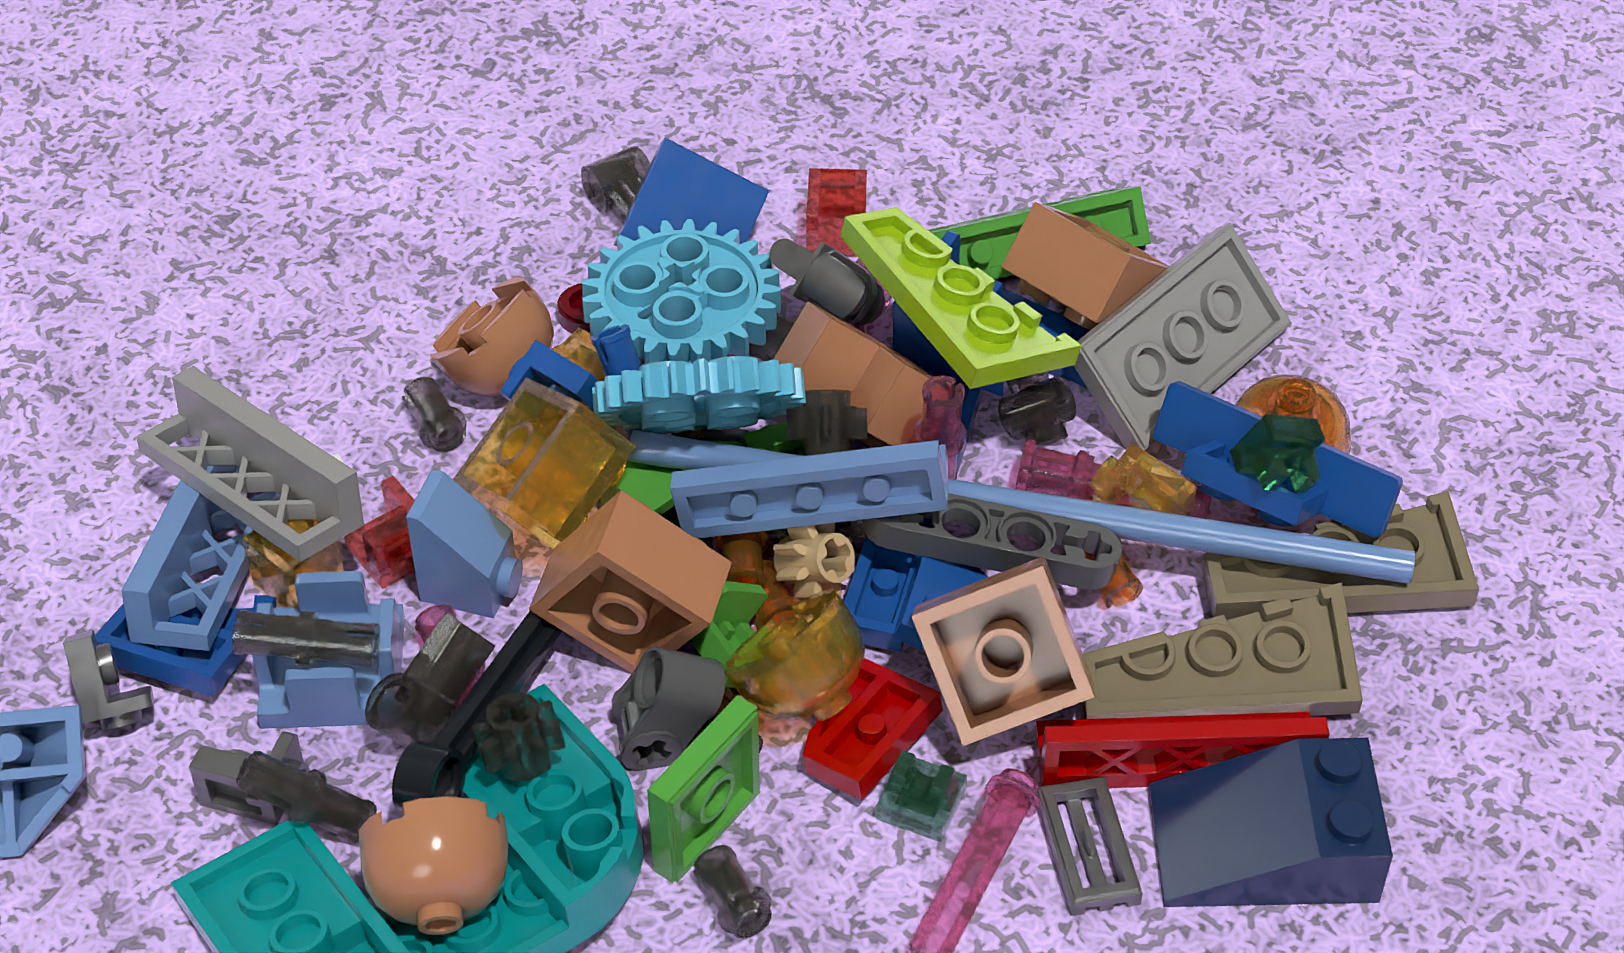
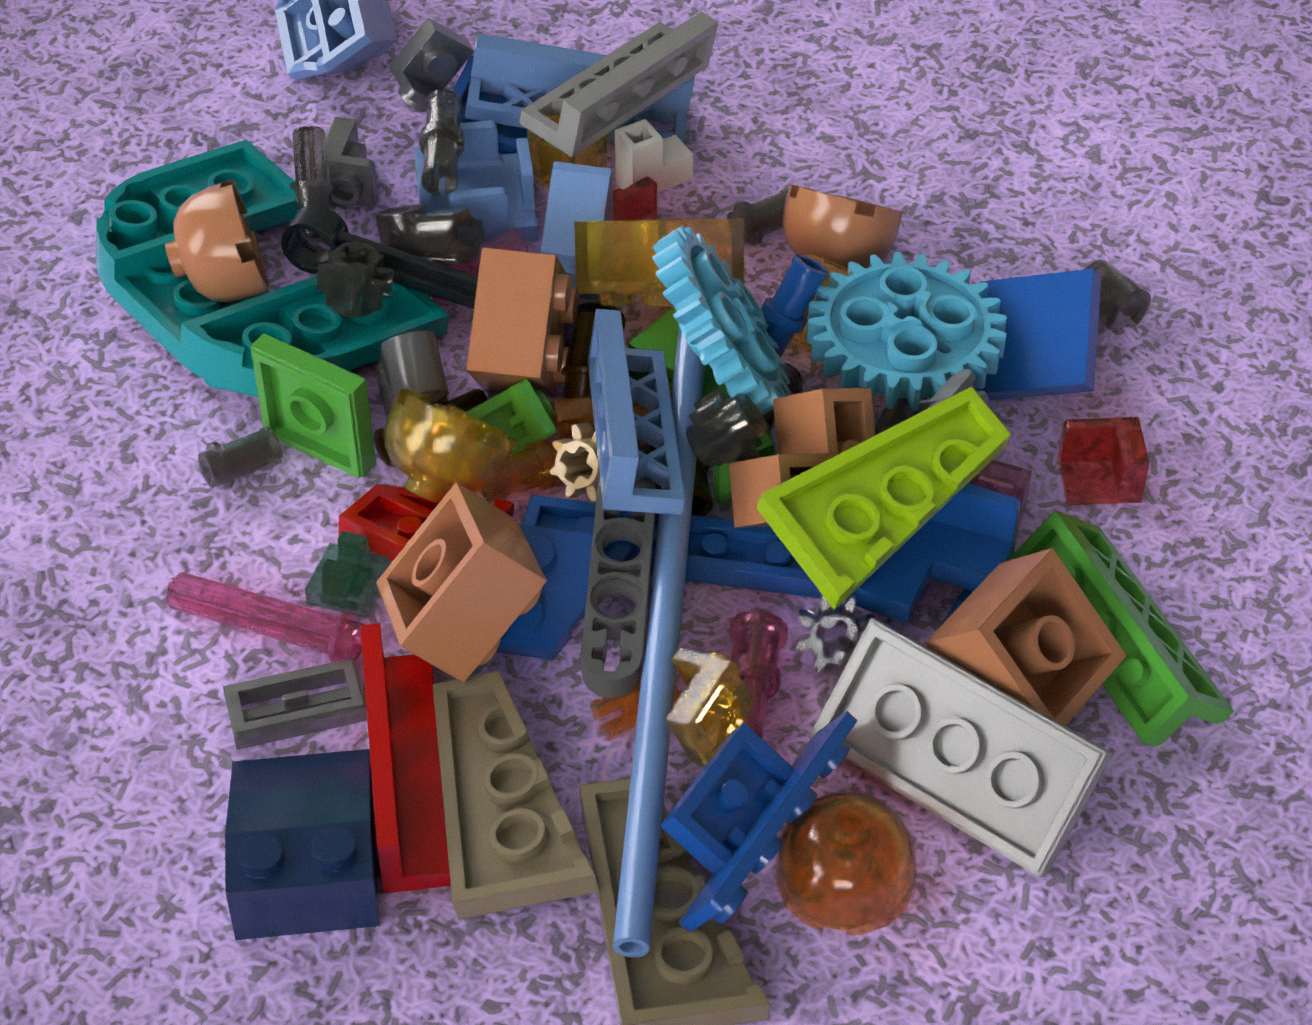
camera: 85 degrees right, 0 degrees up
blue bracket [501,340,598,419] -> none
clear pink pin [913,375,966,480] -> none
clear green tile [1229,414,1326,493] -> none

